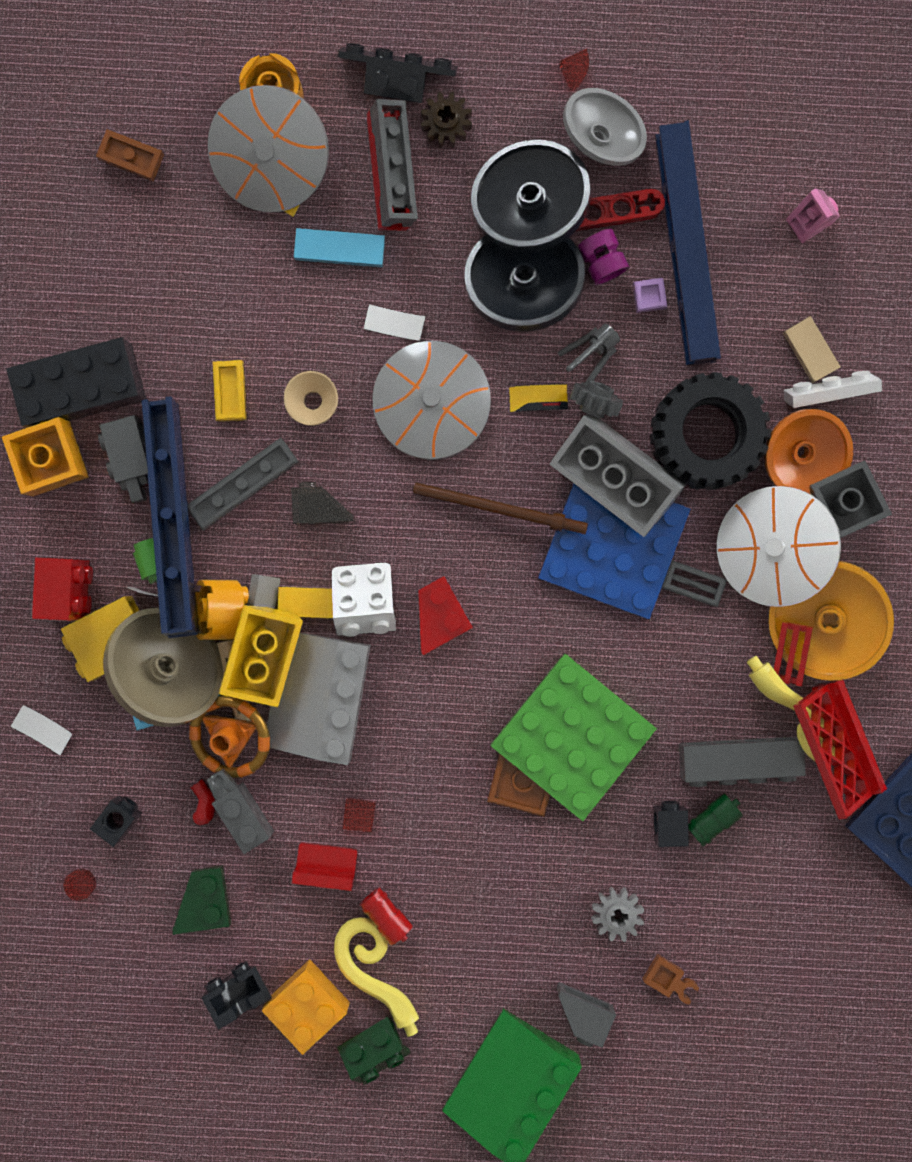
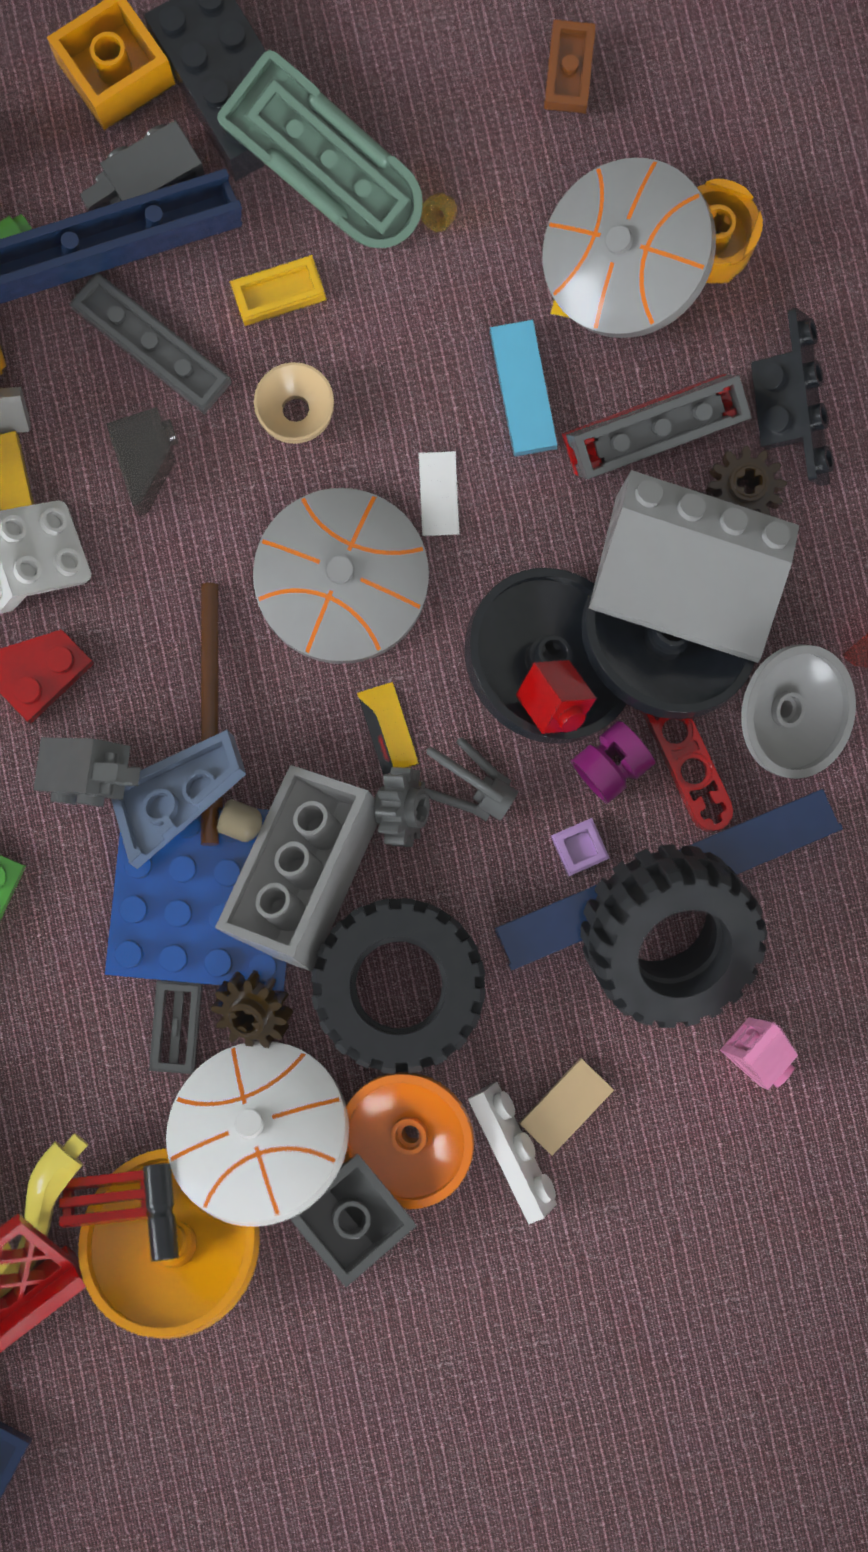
camera: 70 degrees right, 5 degrees down
none -> dark grey hinge [33,737,141,807]
none -> sand blue wing [111,730,246,869]
none -> black piece [143,1163,179,1262]
none -> dark brown gear [211,970,294,1048]
none -> sand green piece [217,50,423,248]
none -> dark tan piece [217,799,262,842]
none -> clear yellow hinge [420,192,457,232]
none -> red brick [516,660,596,734]
none -> black tyre [580,844,767,1028]
none -> light grey slope [589,470,799,663]

